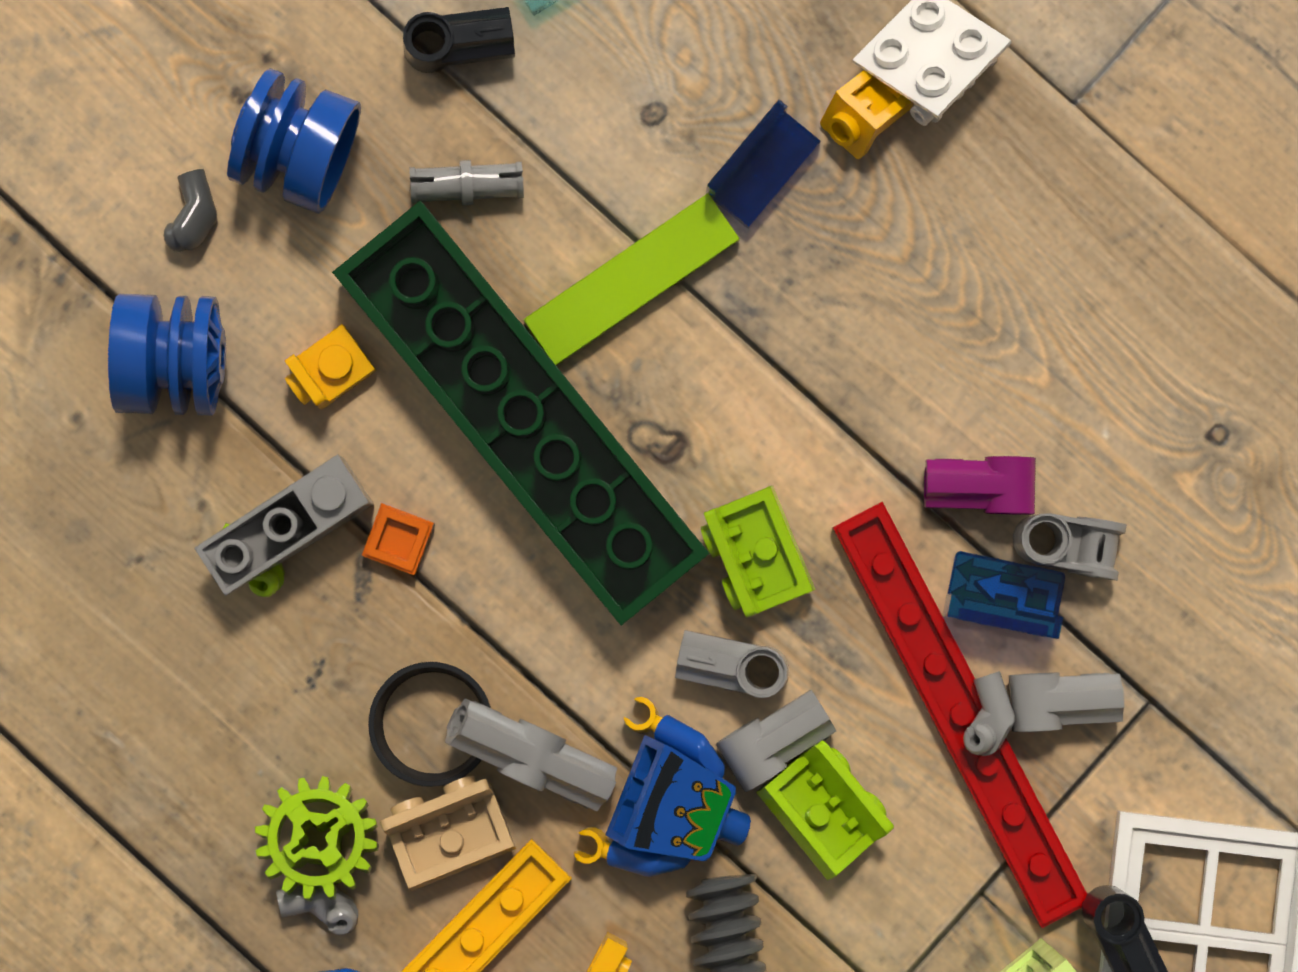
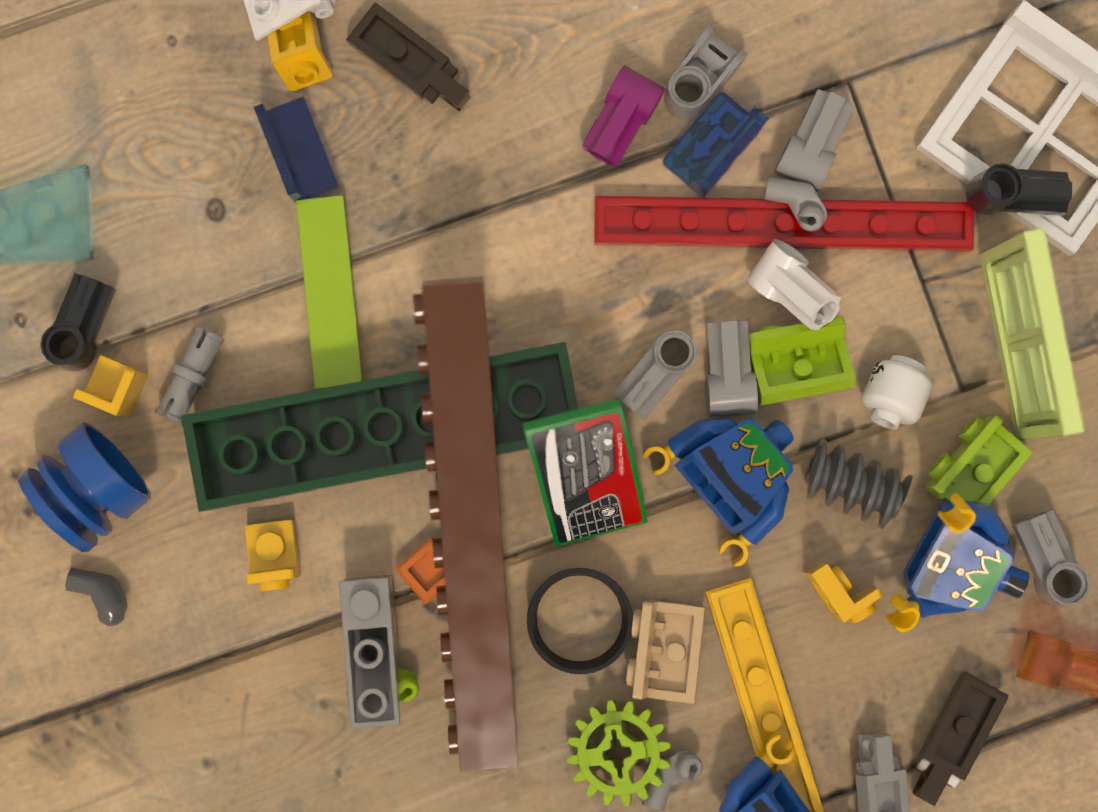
camera: 65 degrees left, 0 degrees up
blue wheel [108,294,226,416] -> none
light grey piece [445,698,617,811] -> none
lime bracket [701,486,816,618] -> none
none -> yellow panel [73,355,148,418]
none -> dark brown hinge [346,2,471,112]
none -> reddish brown brick [413,277,519,771]
none -> slope [523,398,648,547]
none -> white piece [747,239,841,330]
none -> white head [862,355,933,430]

